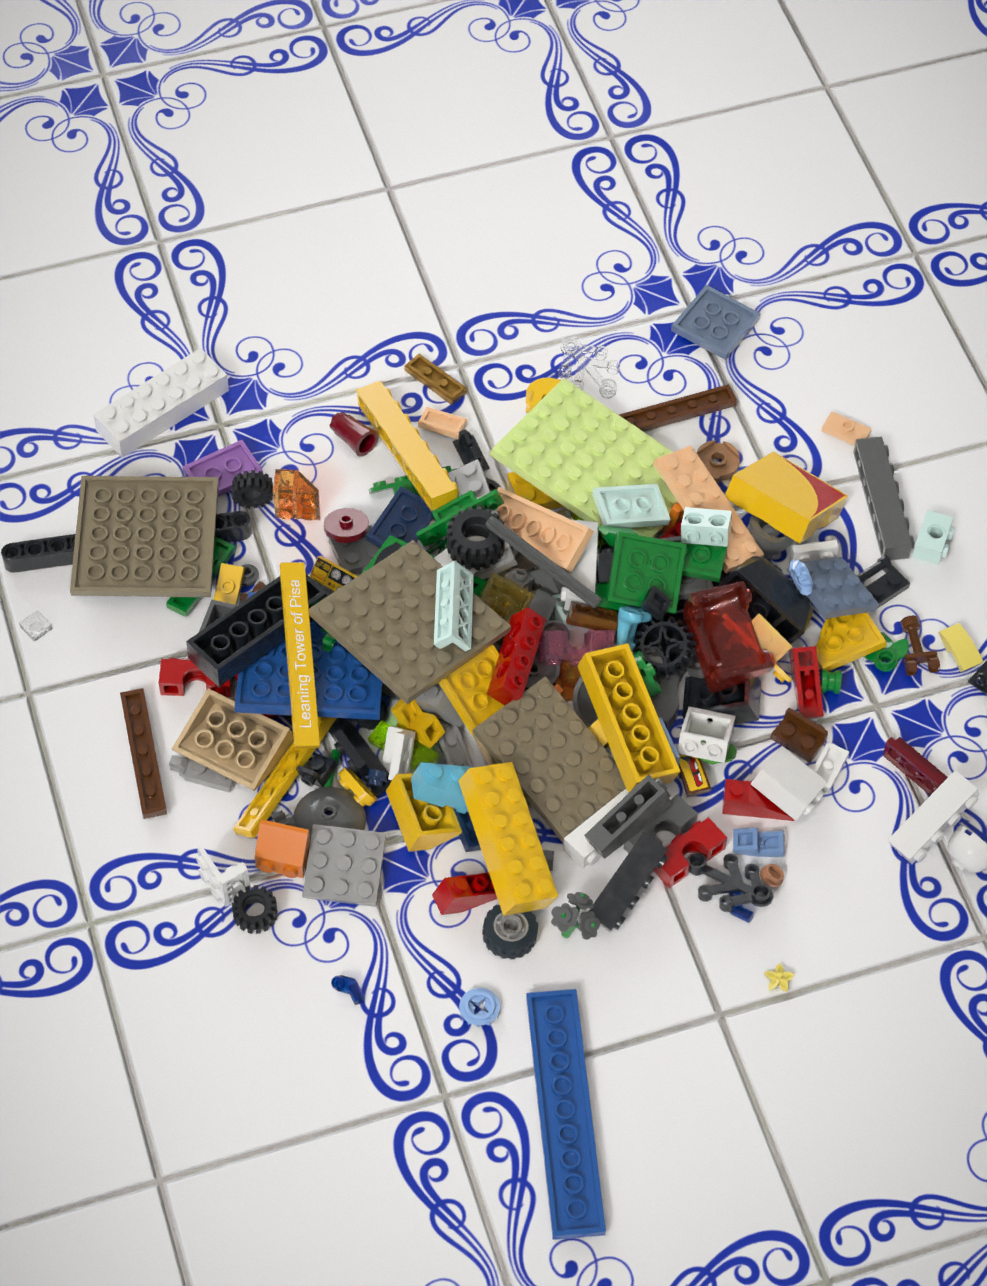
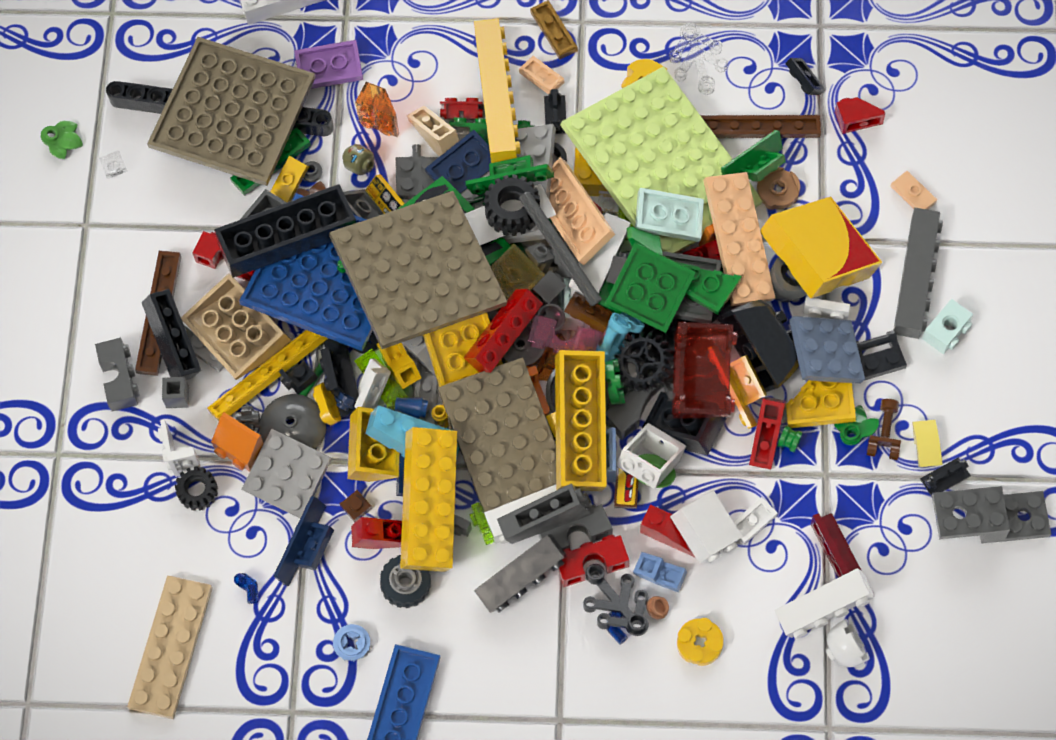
camera: 25 degrees right, 10 degrees up
black tyre [232,470,273,509] -> none
yellow tile [279,562,320,748] -> none
plate [324,508,369,543] -> none
dark red plant [329,411,379,457] -> none
light aqua fence [434,560,474,652] -> none
dark grey plant [551,892,600,940] -> none
black plate [640,586,672,620] -> none
sand blue plate [671,285,761,360] -> none
light aqua brick [681,507,732,547] -> none
light yellow plant [764,963,795,992] -> none
reddish brown bracket [770,708,828,763] -> none
light blue gear [789,559,813,595] -> none
none -> dark grey arch [95,337,140,412]
none -> tan plate [127,575,213,720]
none -> black brick [141,289,202,380]
none -> dark grey brick [162,377,189,408]
none -> dark blue bracket [274,496,334,586]
none -> reddish brown plate [340,490,372,523]
none -> olive head [342,144,374,175]
none -> blue cone [394,397,428,419]
none -> tan slope [407,106,460,156]
none -> yellow pin [431,405,449,428]
none -> red hinge [440,98,483,119]
none -> clear neon green plate [469,502,494,545]
none -> yellow plate [677,618,724,666]
none -> green bracket [721,130,786,182]
none -> black plate [785,58,825,95]
none -> red slope [835,97,885,134]

